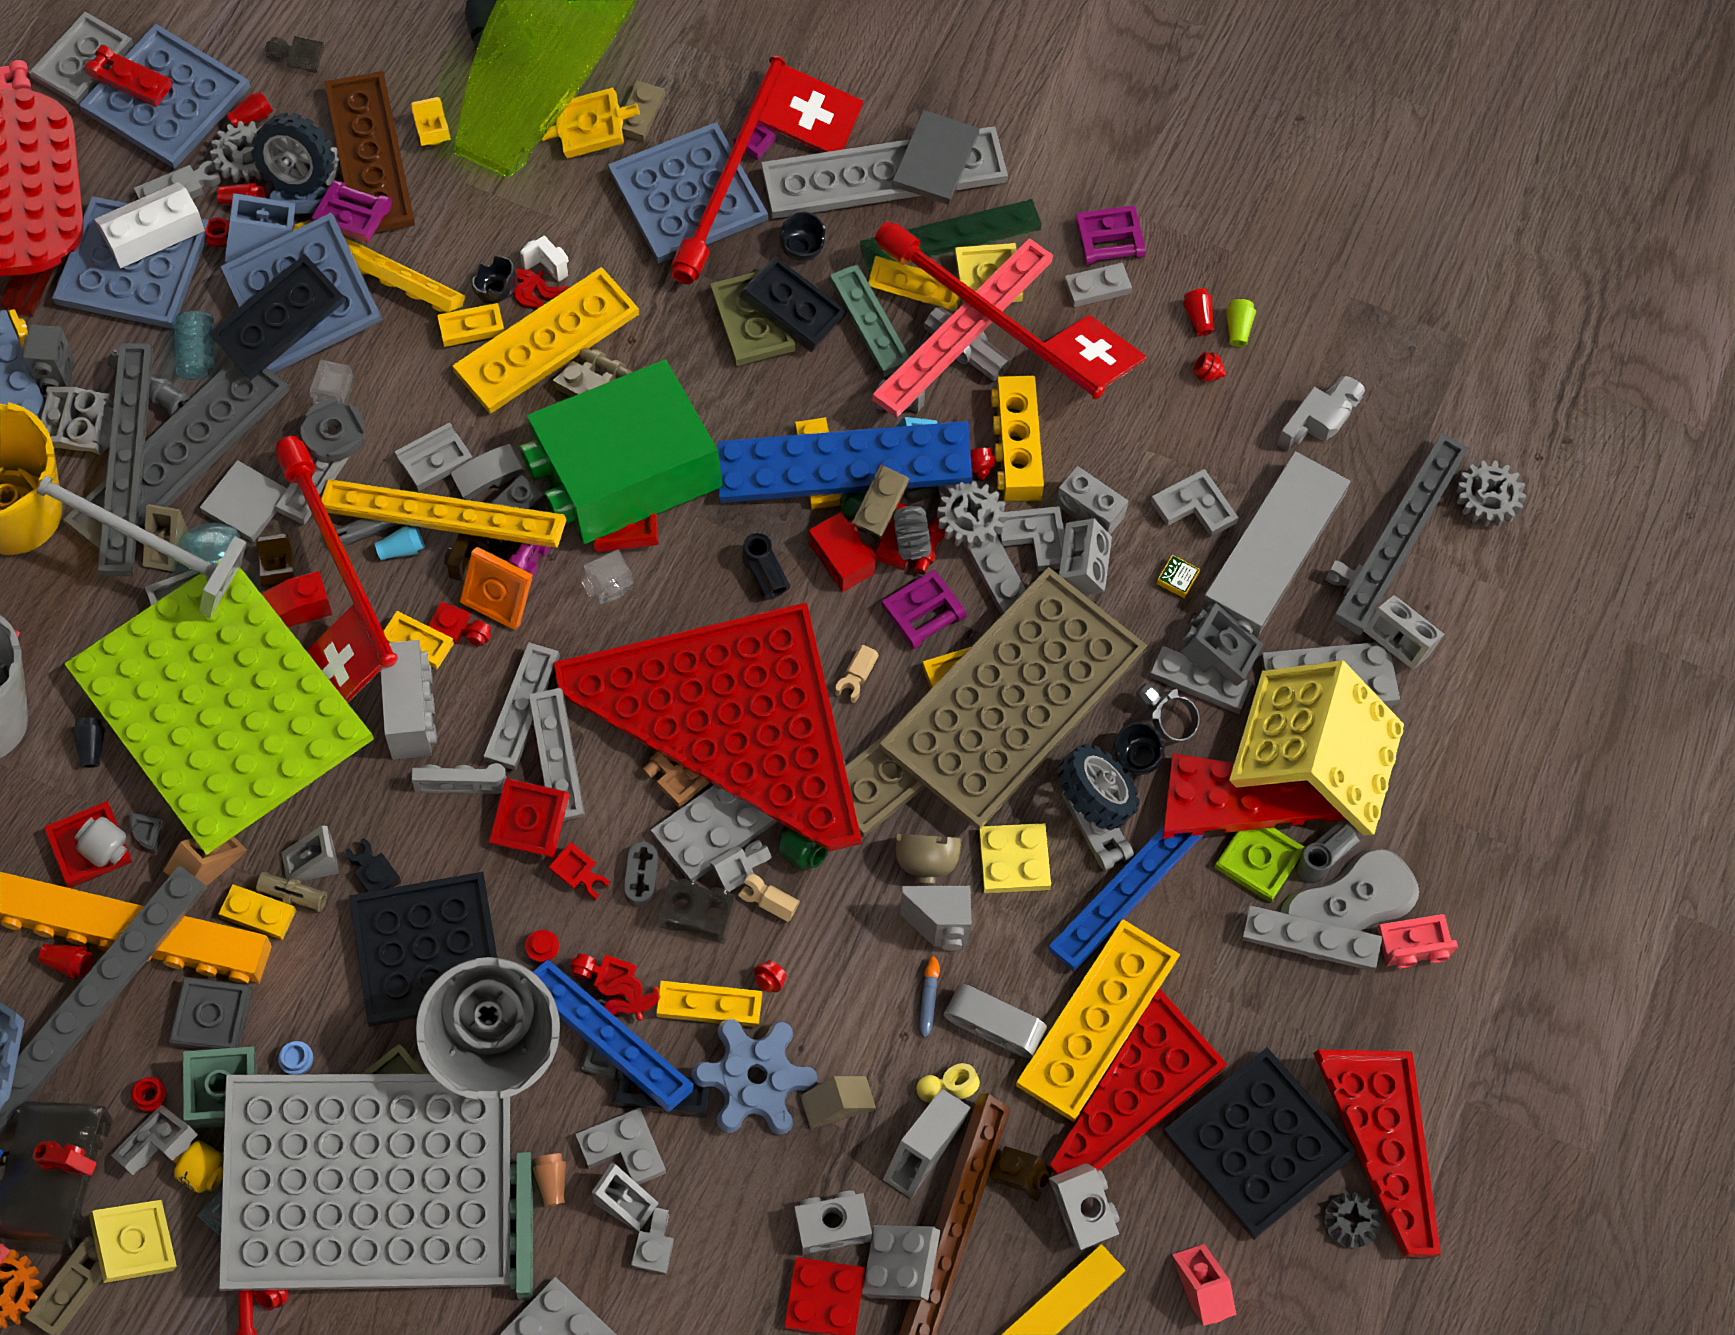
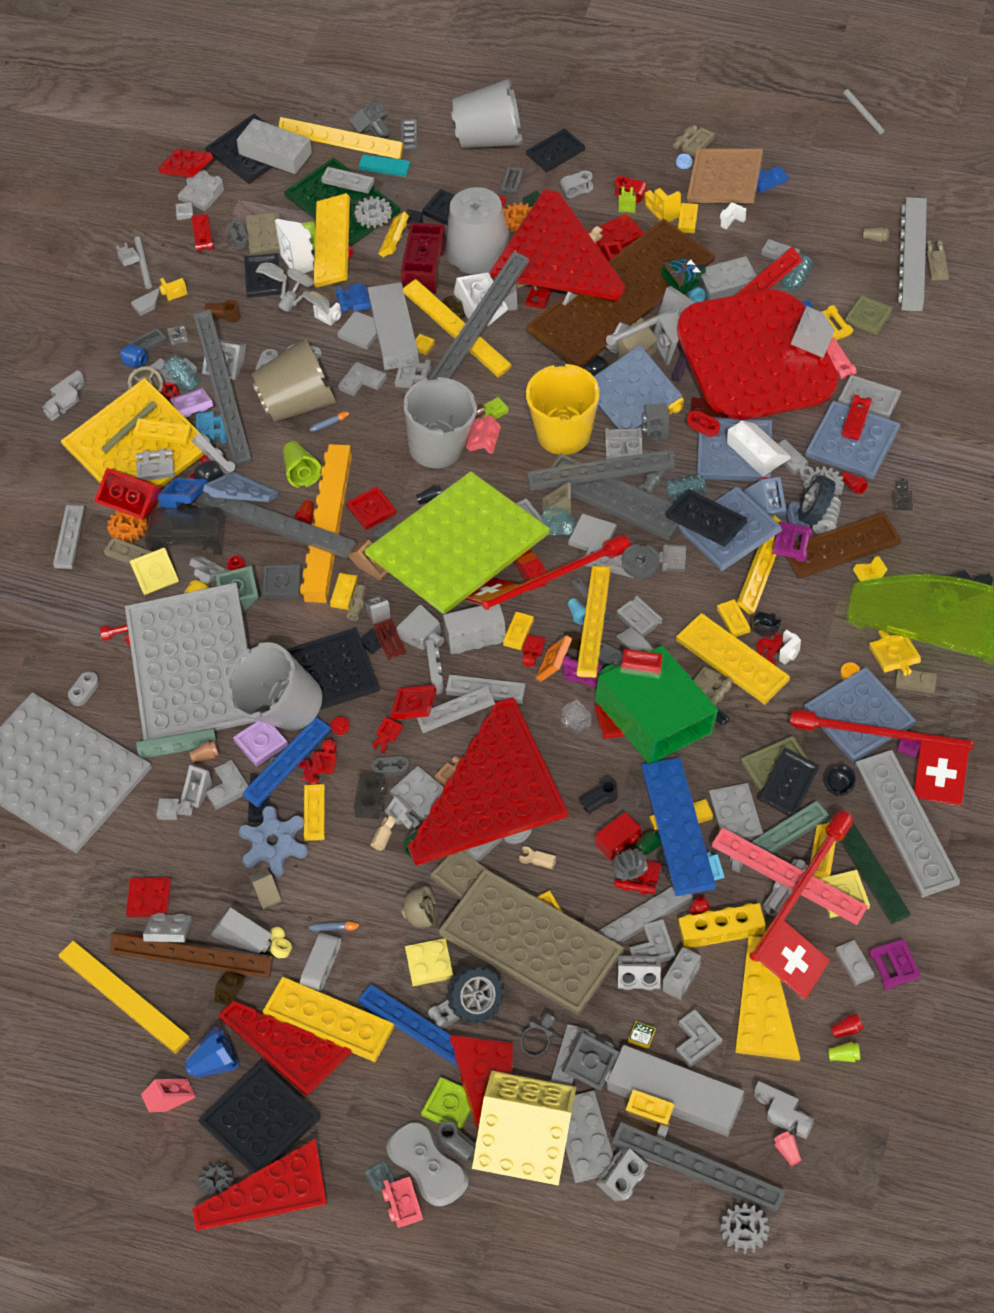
camera: 90 degrees right, 10 degrees down
red plate [33,1140,97,1176] -> none
light grey tile [37,476,246,618] -> none
light grey head [74,817,127,867] -> none
red cone [217,183,265,207] -> none
dark brown bracket [256,534,294,586] -> none
light blue plate [278,1041,314,1075] -> none
red plate [754,960,787,993] -> none
light grey brick [794,1191,872,1256] -> none
dark tan brick [853,465,910,538] -> none
magenta plate [882,569,967,650] -> none
dark grey tile [893,110,980,205] -> none
light grey slope [900,886,972,951] -> none
light grey gear [937,481,1007,549] -> none
light grey brick [1049,1163,1120,1250] -> none
black hair [1114,722,1165,775] -> none
red plate [1193,352,1226,383] -> none
light grey plate [1242,905,1383,971] -> none
none -> blue cone [184,1026,239,1078]
none -> lavender plate [233,721,288,767]
none -> clear light blue tile [365,1162,395,1192]
none -> clear red tile [373,619,406,660]
none -> light grey torso [396,605,444,650]
none -> red tile [621,649,663,674]
none -> yellow panel [626,1089,675,1127]
none -> red plate [687,411,720,437]
none -> light grey plate [709,783,763,841]
none -> yellow wing [736,936,800,1061]
none -> coral cone [774,1131,802,1166]
none -> light orange tile [840,662,860,680]

